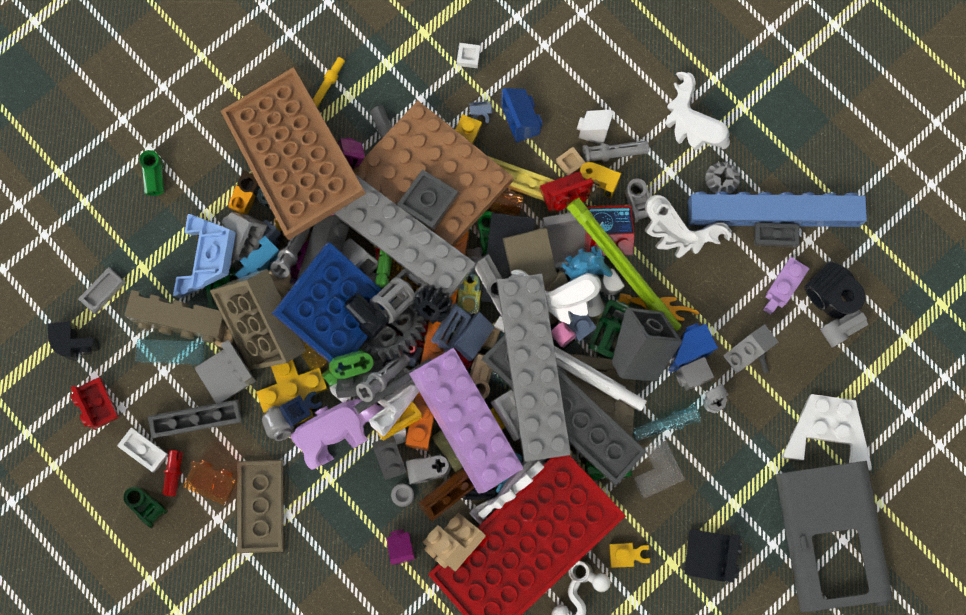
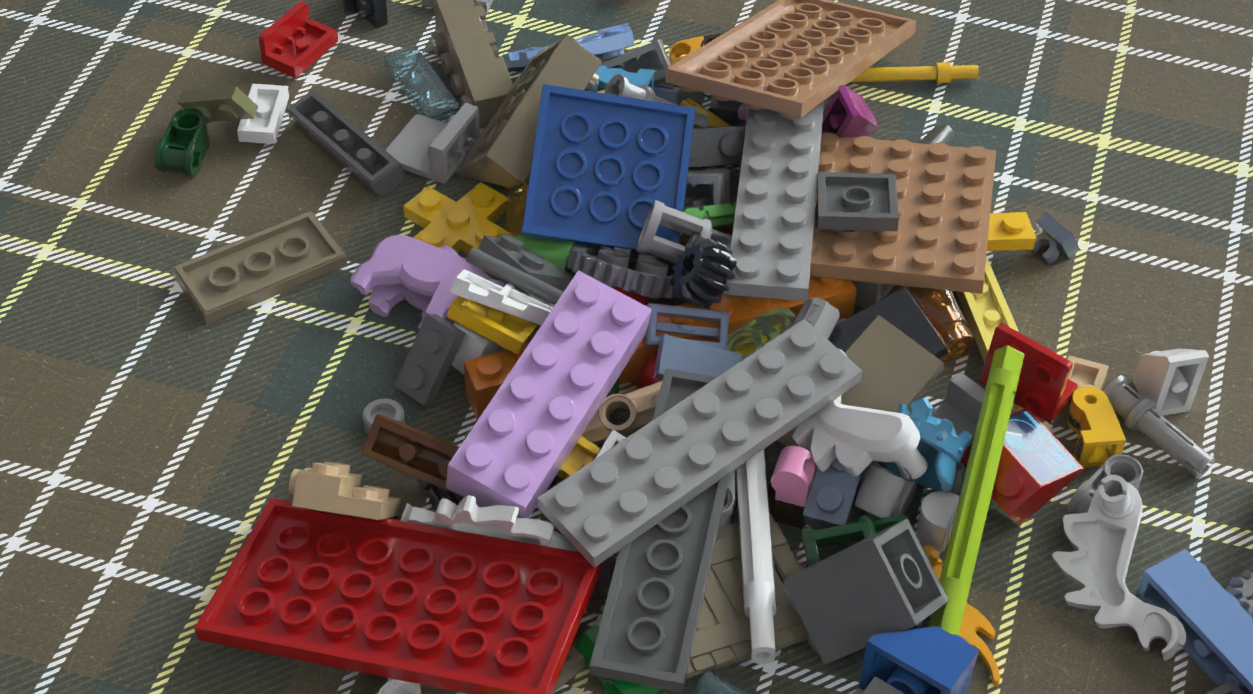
camera: 60 degrees right, 30 degrees down
red axle [162,450,183,497] -> none
clear orange bracket [183,459,237,506] -> none
light grey head [262,406,295,441] -> none
dark blue plate [279,391,322,427] -> none
bright green beam [329,350,373,379] -> none
black piece [343,293,389,339] -> none
light grey pin [356,353,410,402] -> none
magenta slope [386,529,416,565] -> none
light grey piece [406,455,451,485] -> none
white plate [457,43,481,68] -> none
blue slope [501,88,543,143] -> none
none -> olive plate [177,86,258,124]

